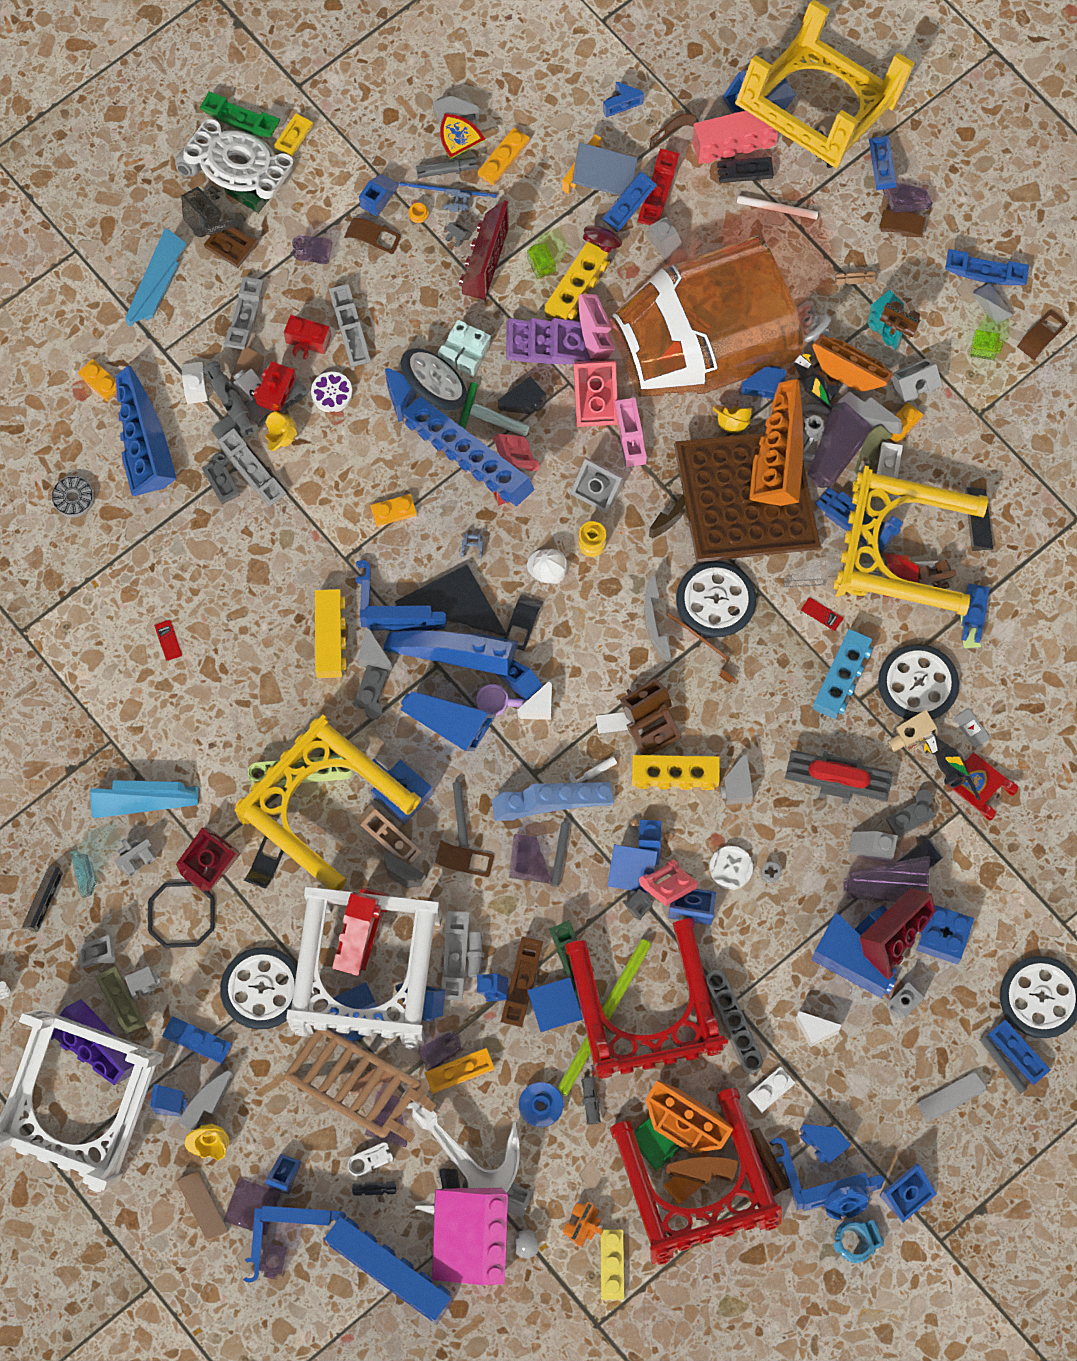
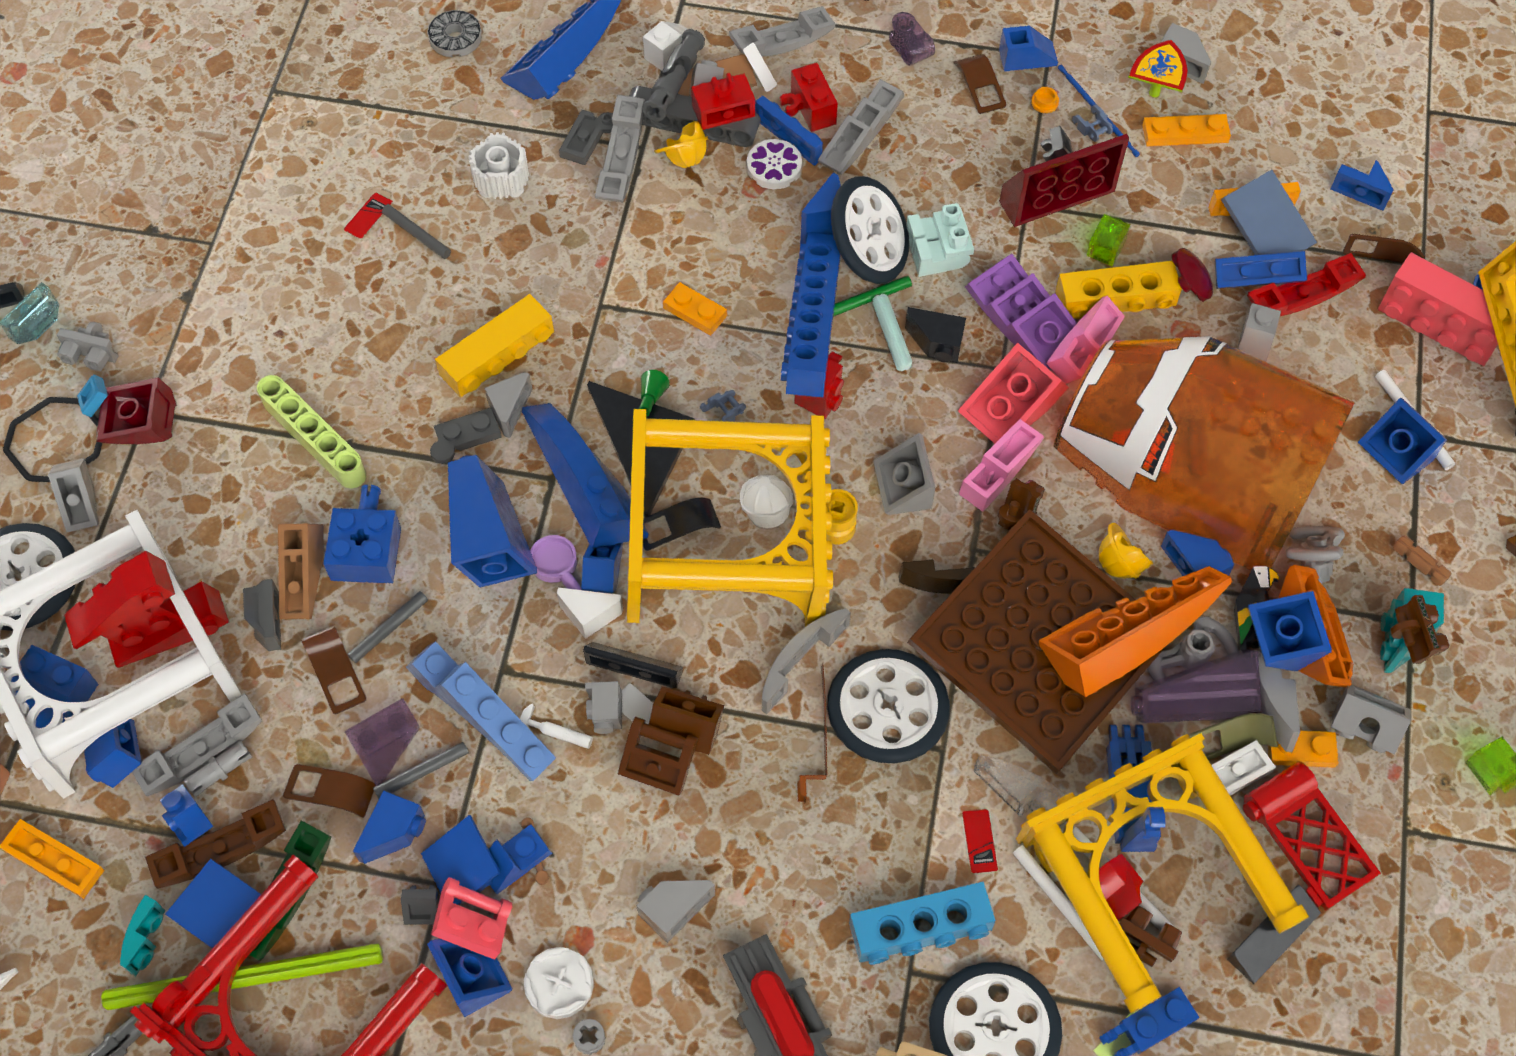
camera: 50 degrees right, 10 degrees down
dark azure wedge [90,780,199,818] -> none
yellow arch [234,715,421,891] -> none
black piece [243,836,284,889] -> none
blue hinge [355,560,447,631] -> none
dark grey pin [416,156,478,179] -> none
clear purple piece [417,1033,461,1070] -> none
coral plate [493,434,539,472] -> none
blue dish [519,1082,563,1127] -> none
yellow brick [632,755,719,790] -> none
black hinge [716,157,774,183] -> none
none -> light grey slope [48,458,99,533]
none -> dark azure tile [77,374,108,417]
none -> teal slope [120,895,166,977]
none -> reddish brown piece [283,764,376,818]
none -> blue slope [353,791,426,864]
none -> dark grey bar [382,204,451,259]
none -> white brick [469,132,529,199]
none -> black slope [583,642,683,688]
none -> light grey brick [585,681,622,734]
none -> yellow arch [627,409,833,627]
none -> green cone [639,370,670,416]
none -> white sticker [743,43,777,92]
none -> blue plate [755,96,823,166]
none -> reddish brown hips [998,478,1045,530]
none -> white piece [1013,845,1104,961]
none -> red piece [1243,761,1381,911]
none -> blue slope [1248,591,1332,671]
none -> blue slope [1358,398,1447,484]

